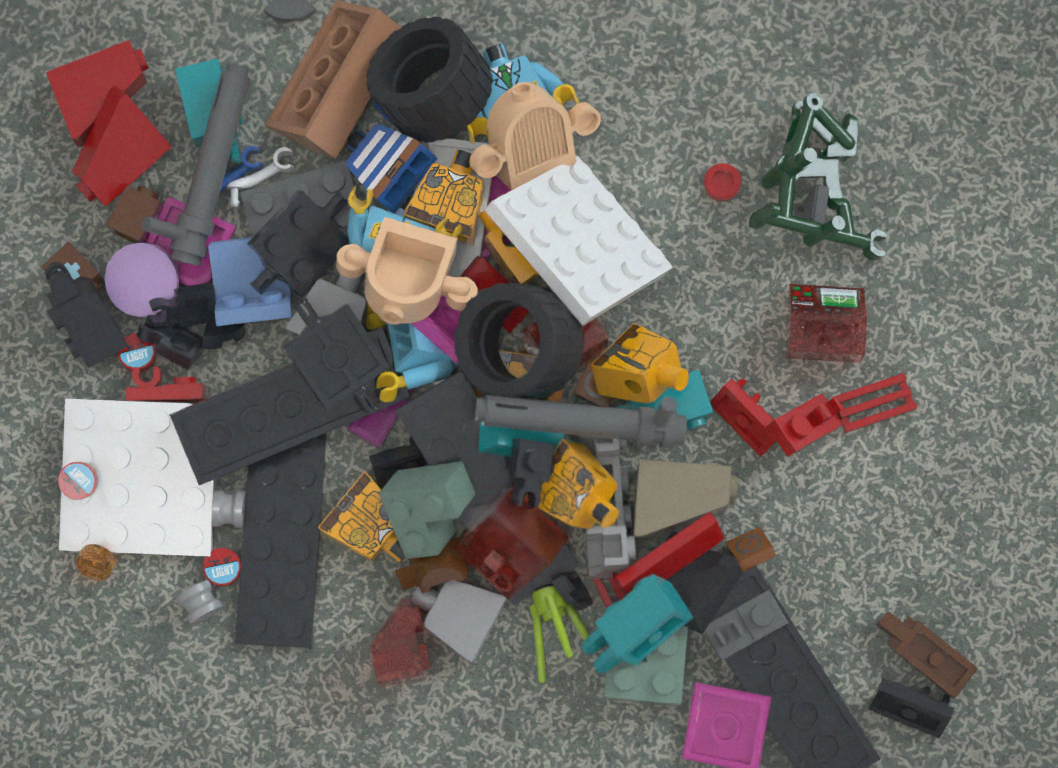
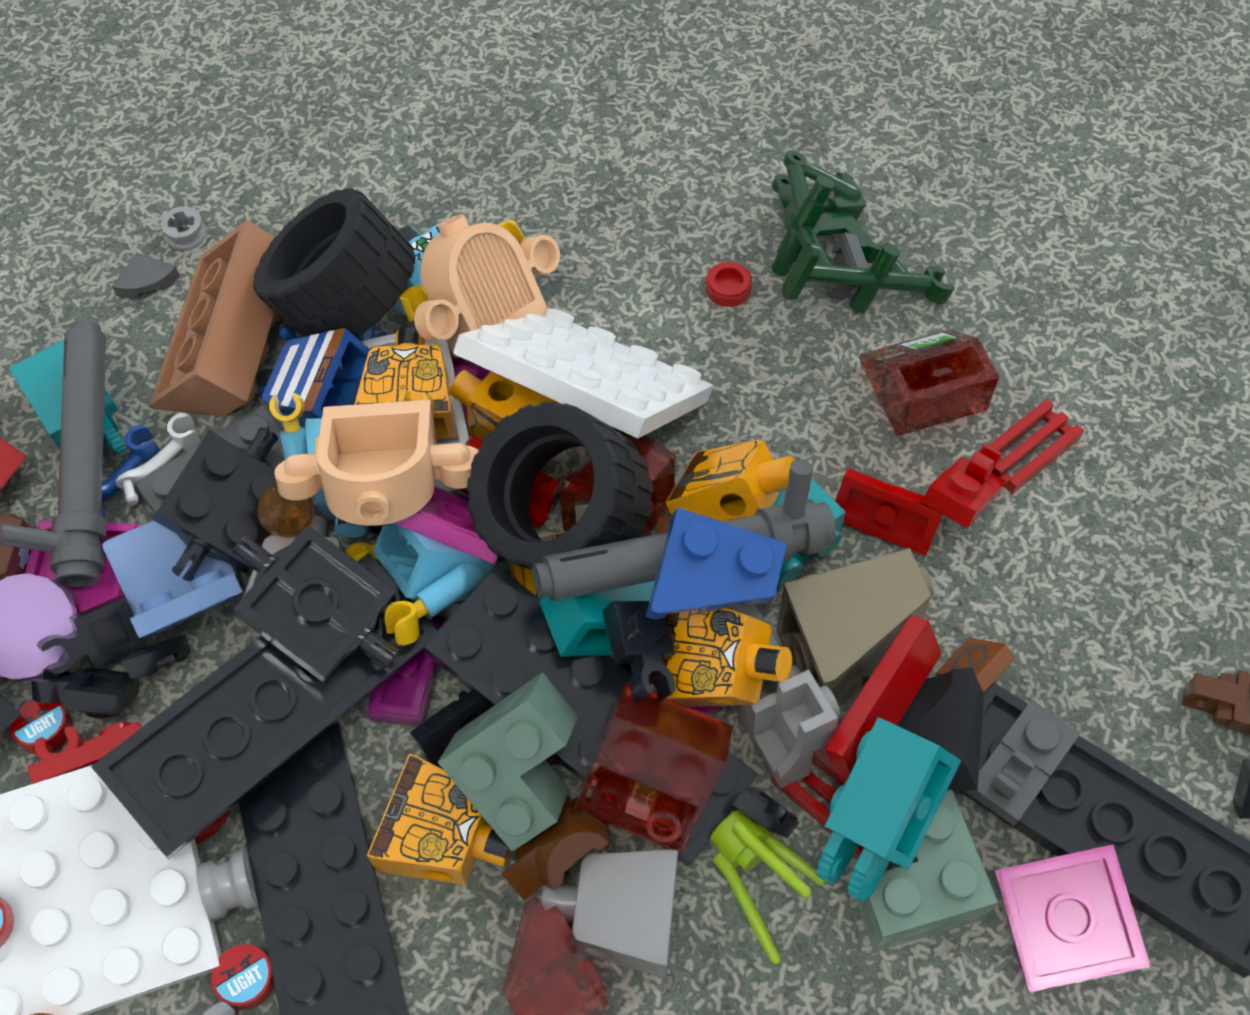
camera: 20 degrees left, 20 degrees down
none -> clear orange tile [257,484,314,538]
none -> blue wing [645,508,787,620]

